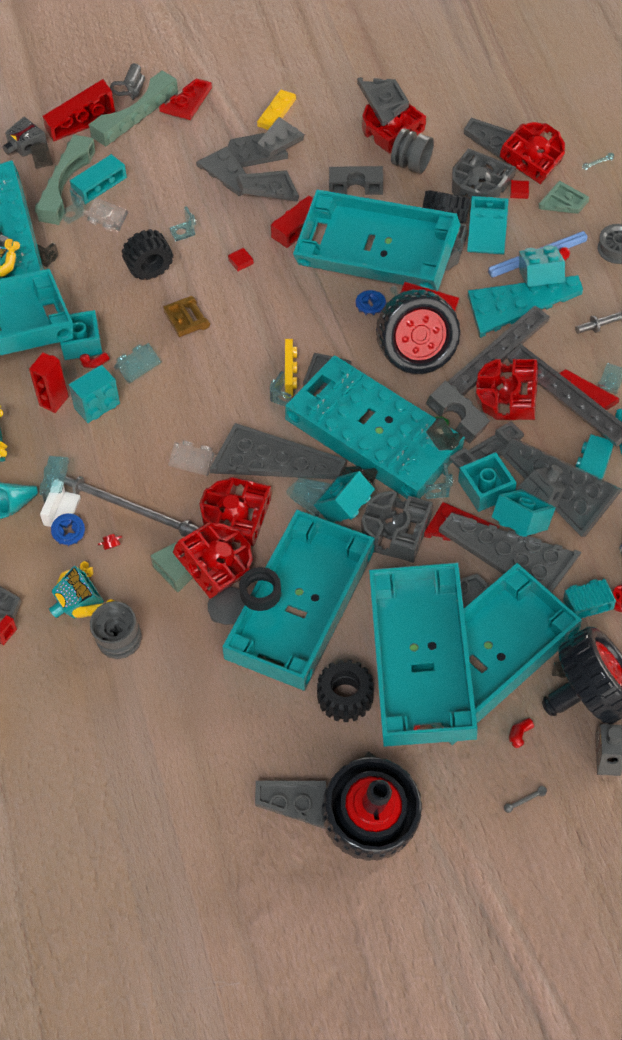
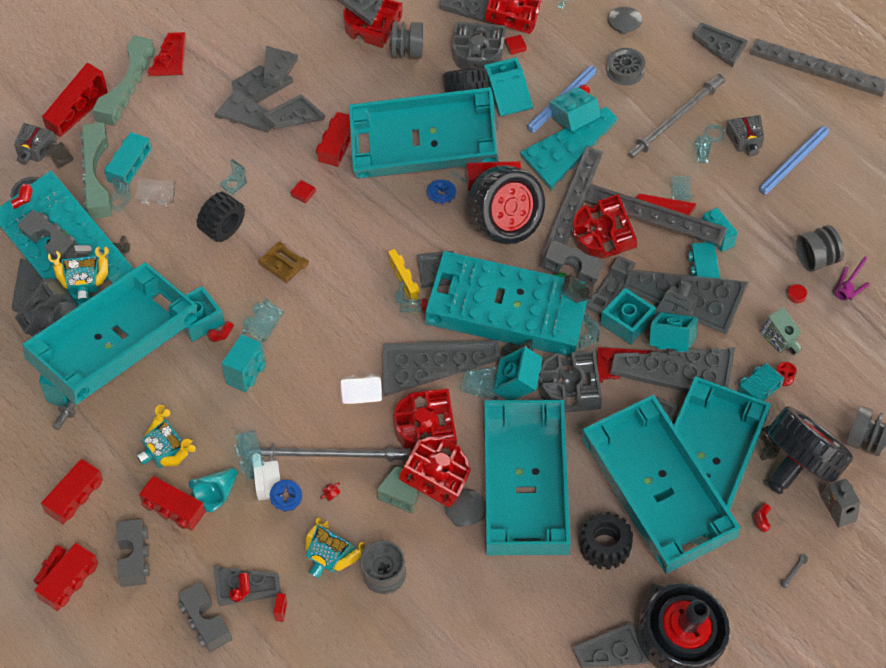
camera: 25 degrees left, 0 degrees up
red brick [29,352,69,413] -> none
dark grey piece [110,63,145,100] -> none
black tyre [239,567,281,611] -> none
yellow plate [257,90,296,130] -> none
dark grey arch [329,166,383,195] -> none
sand green wing [539,181,589,214] -> none

